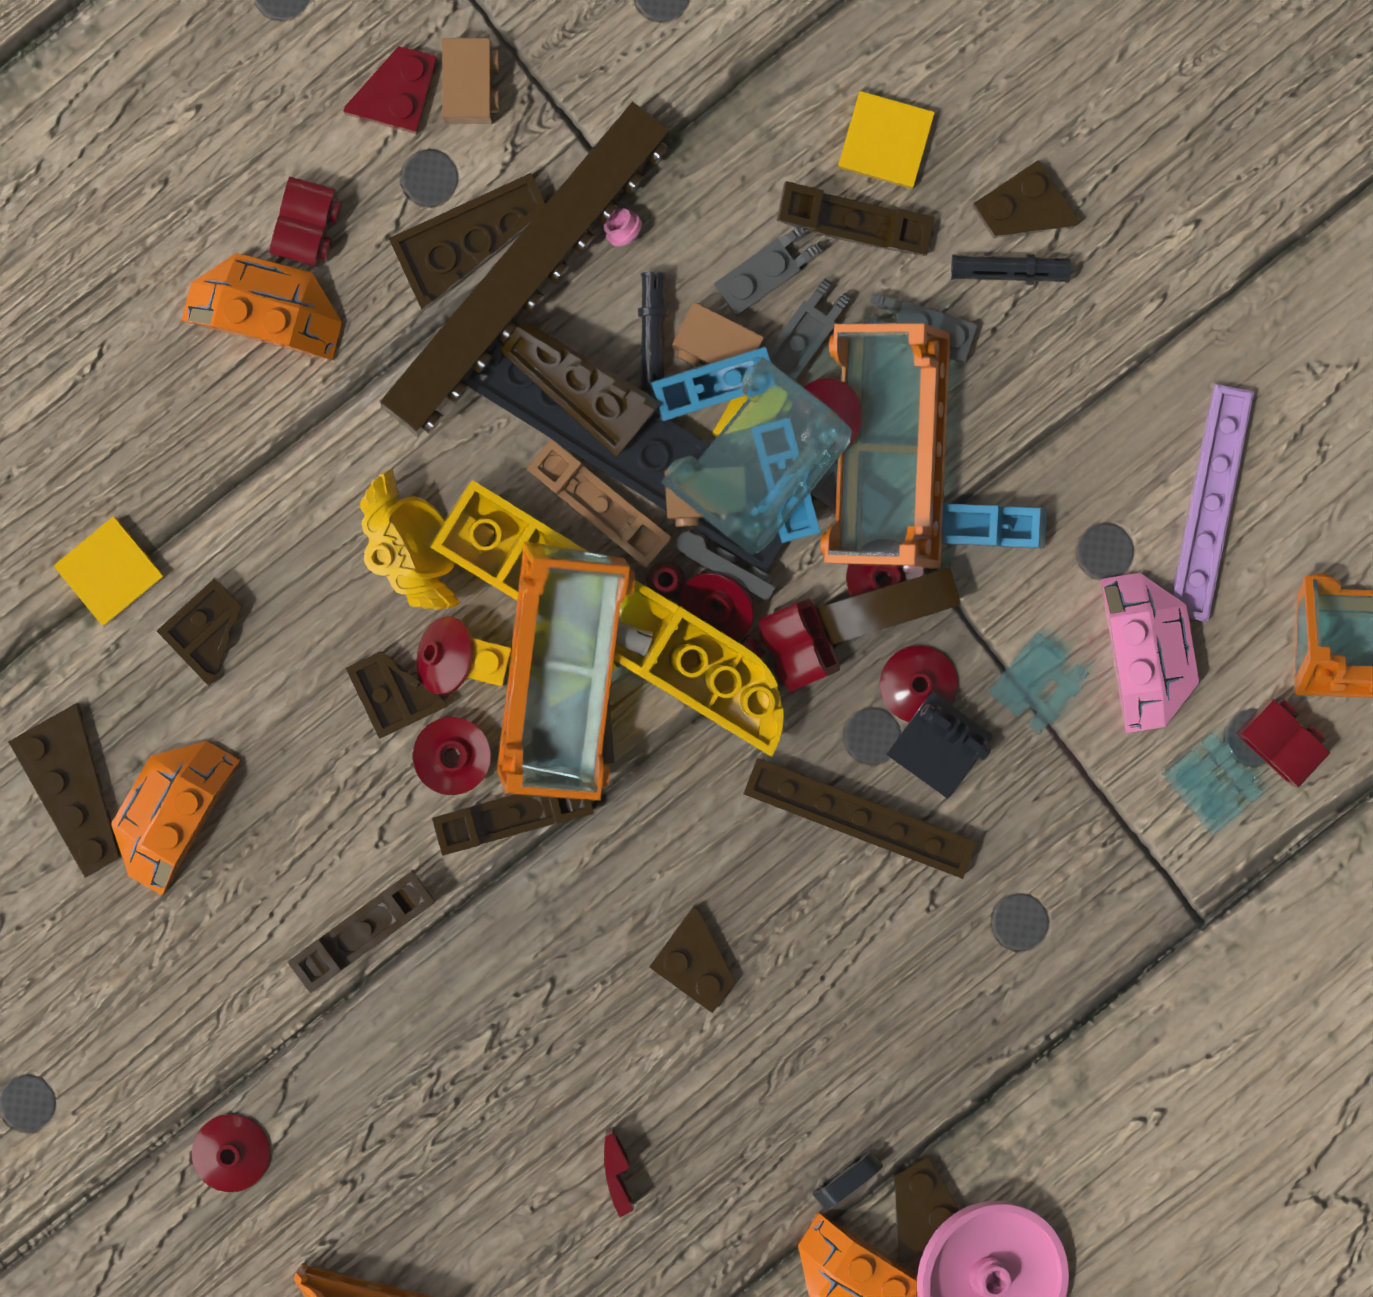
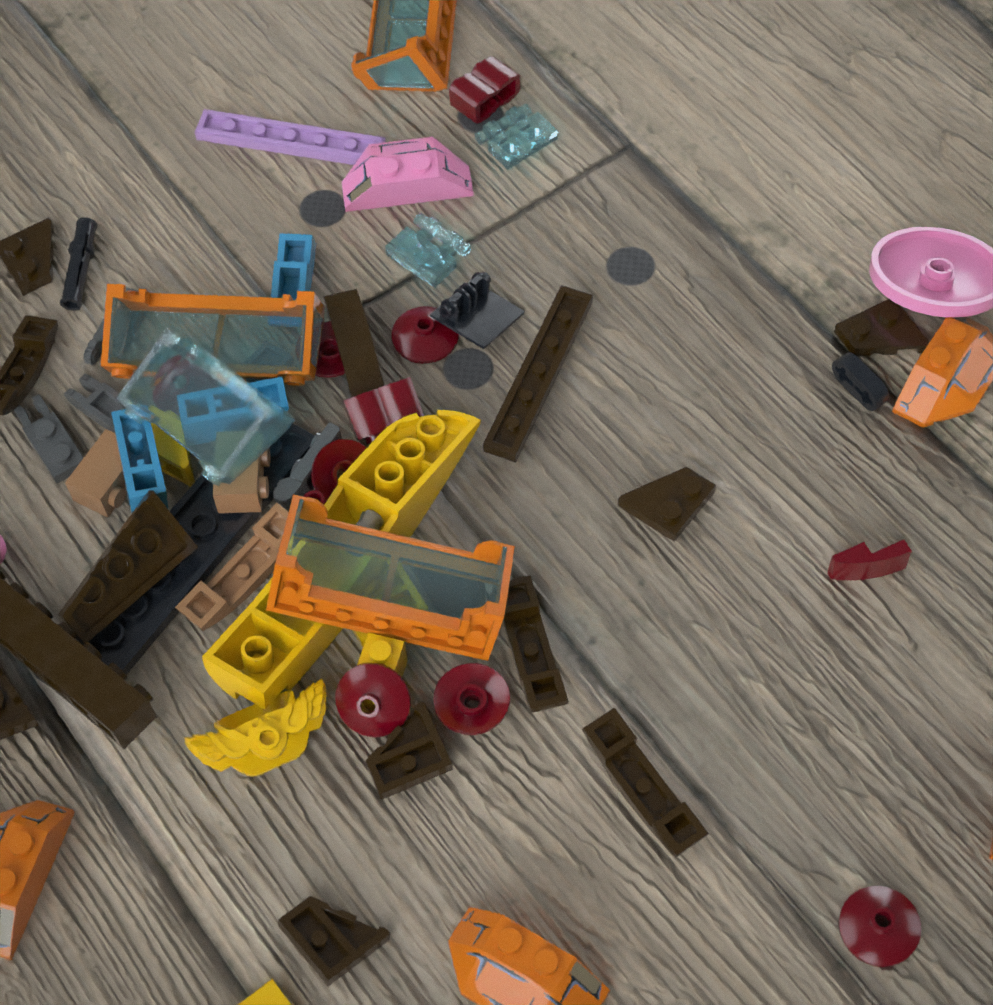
camera: 85 degrees left, 30 degrees down
black pin [638,272,669,391] -> none

